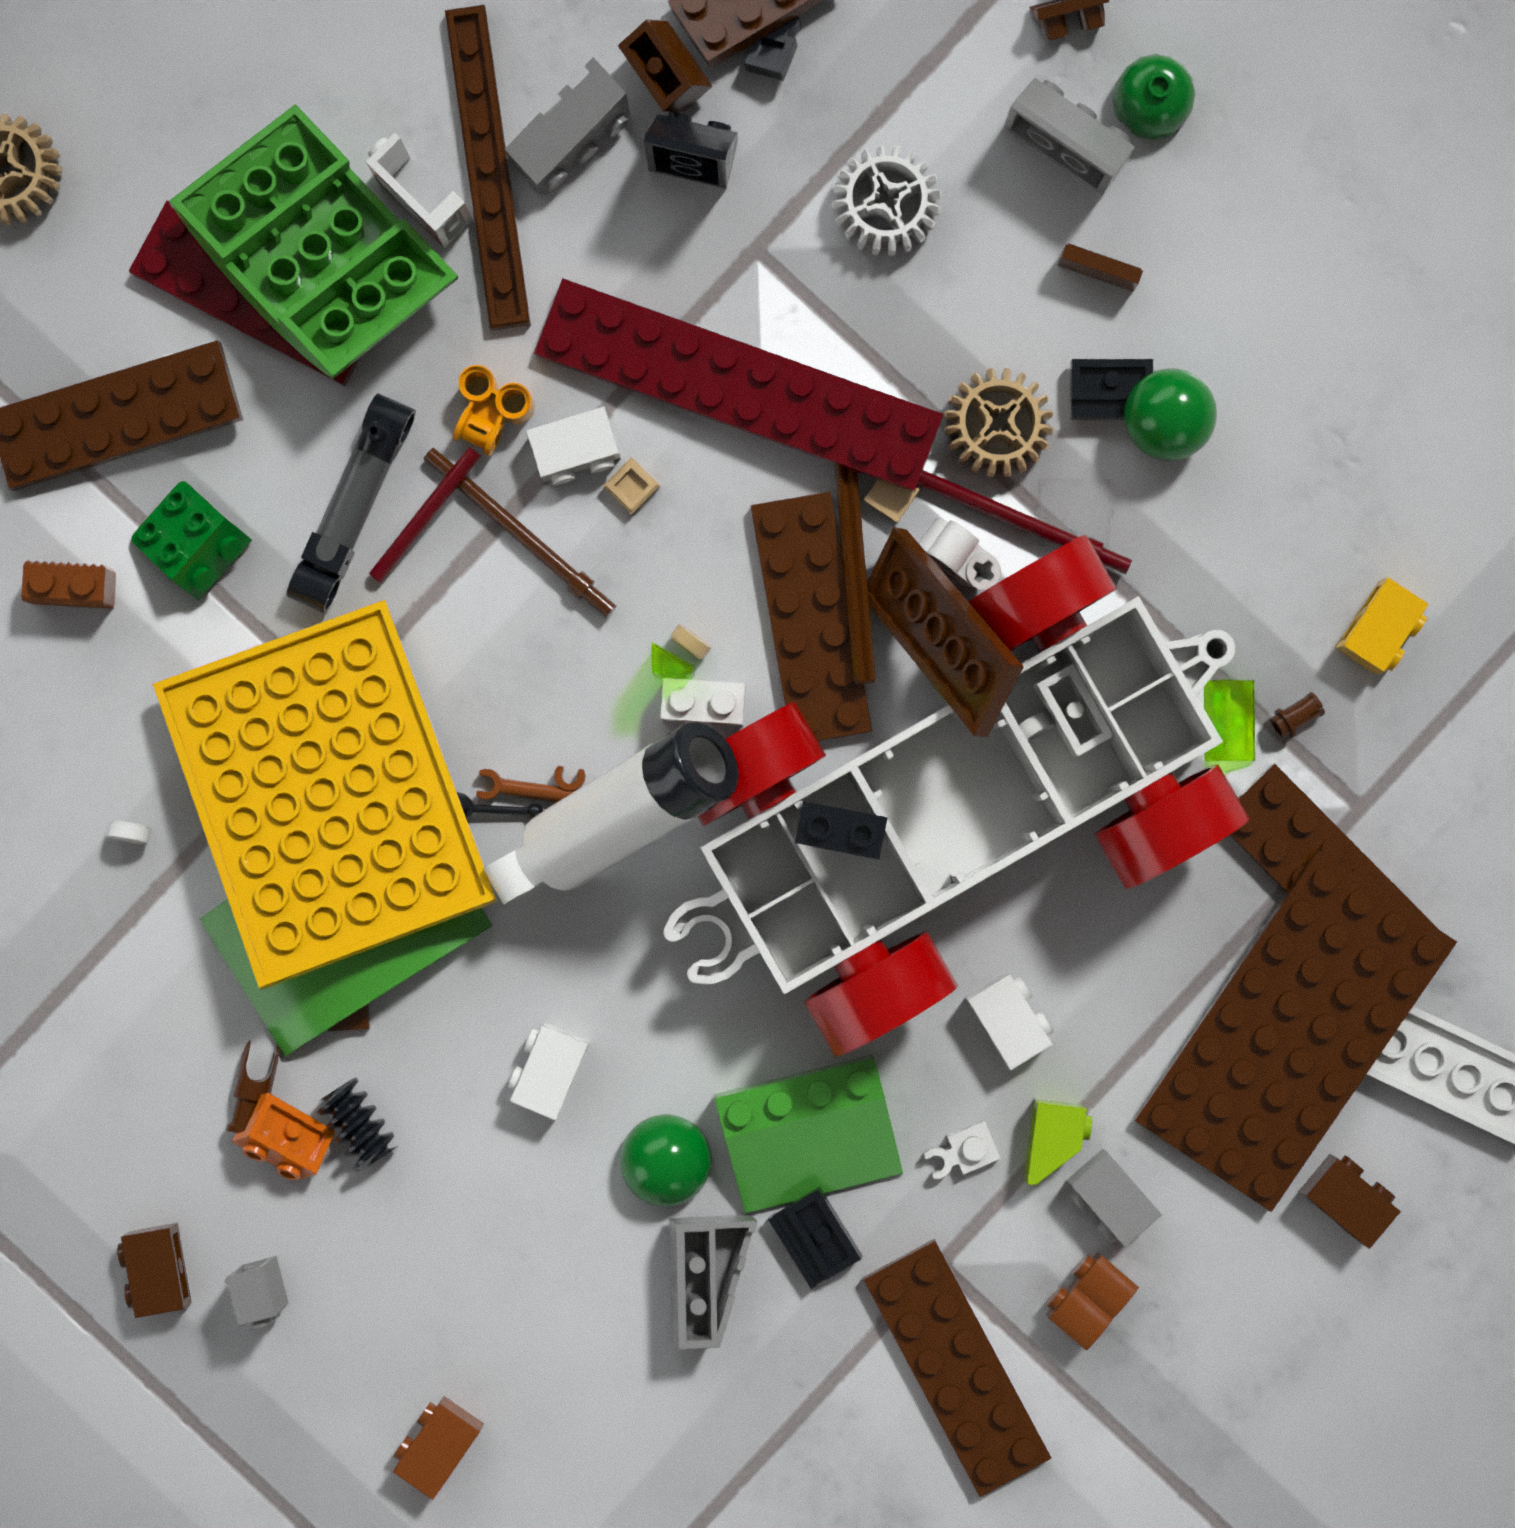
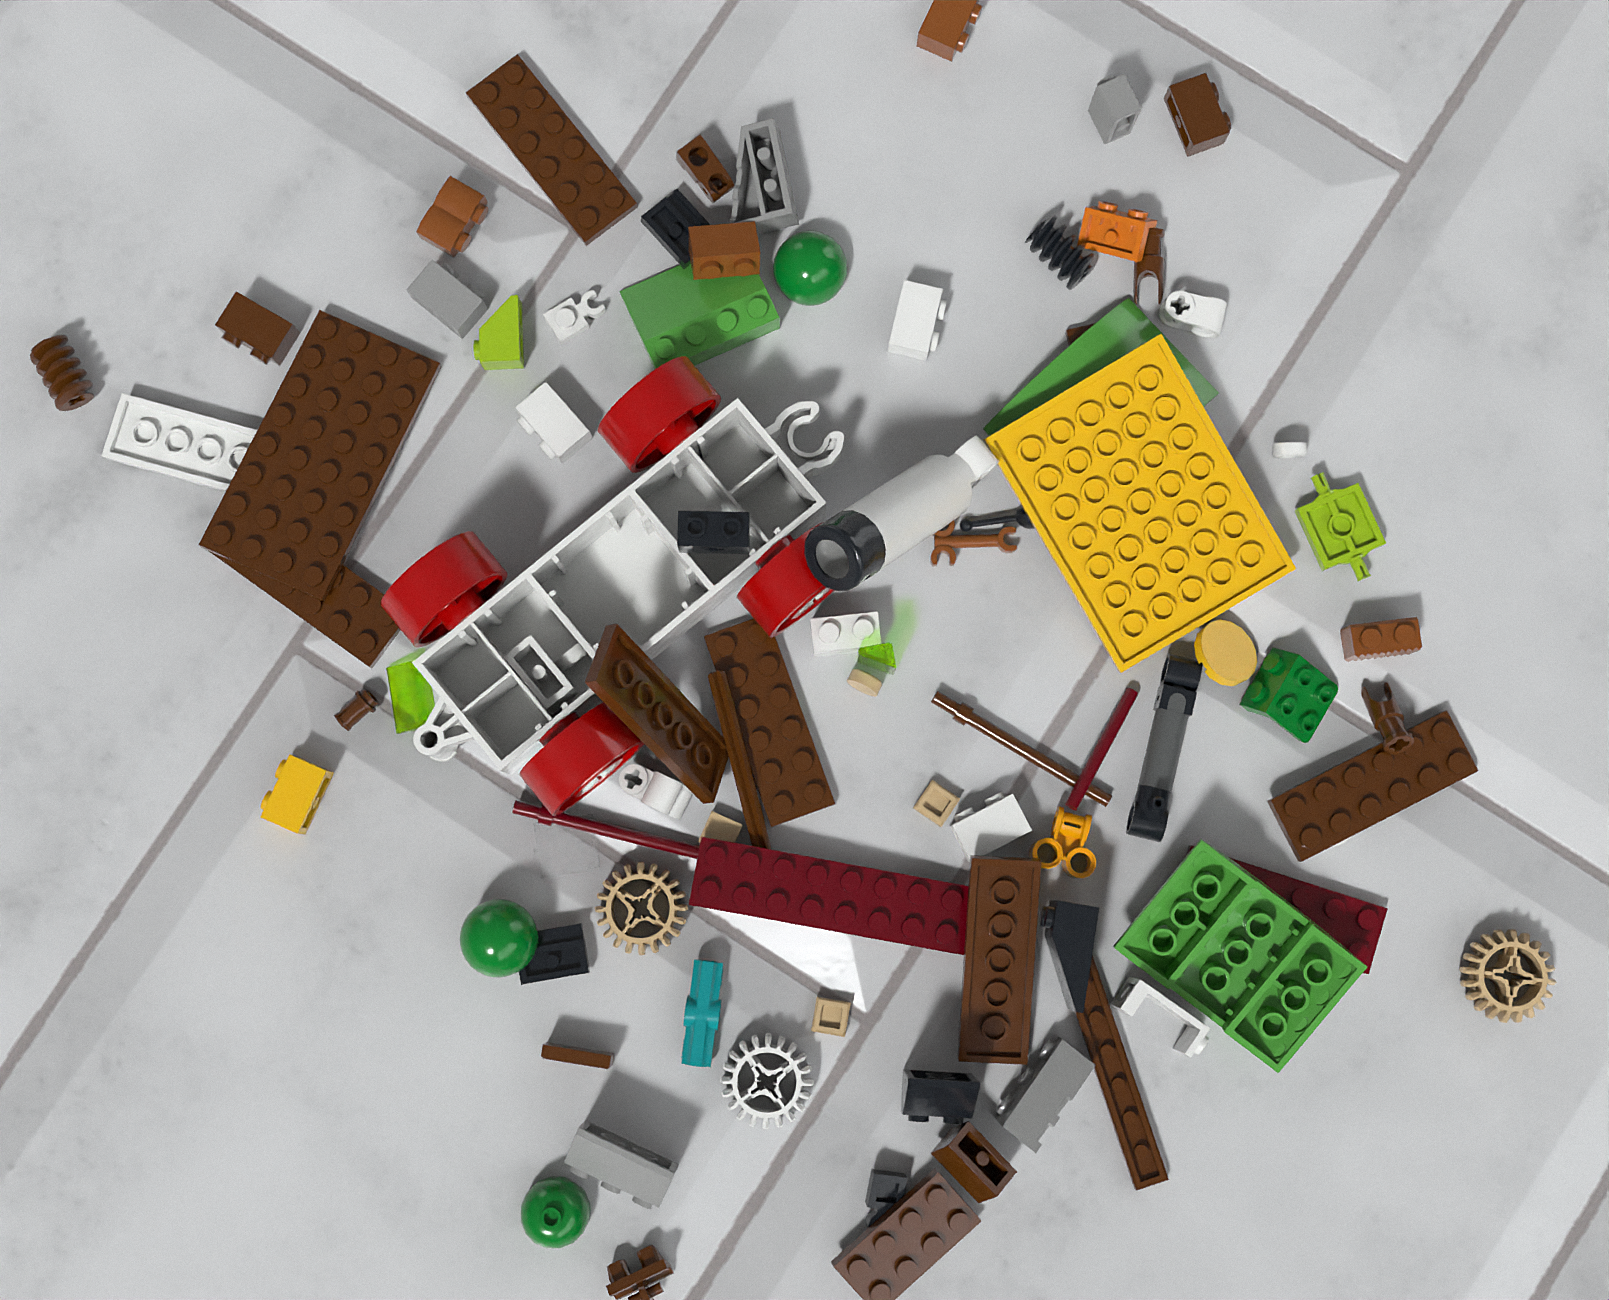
camera: 170 degrees right, 5 degrees down
none -> reddish brown leg [676,134,735,203]
none -> teal piece [681,959,724,1067]
none -> dark orange brick [688,221,761,280]
none -> tan tile [811,996,851,1037]
none -> reddish brown plate [957,855,1041,1065]
none -> black slope [1040,900,1100,1013]
none -> white piece [1158,291,1227,338]
none -> yellow tile [1194,619,1257,686]
none -> lime plate [1295,472,1387,581]
none -> reddish brown piece [1361,682,1414,755]

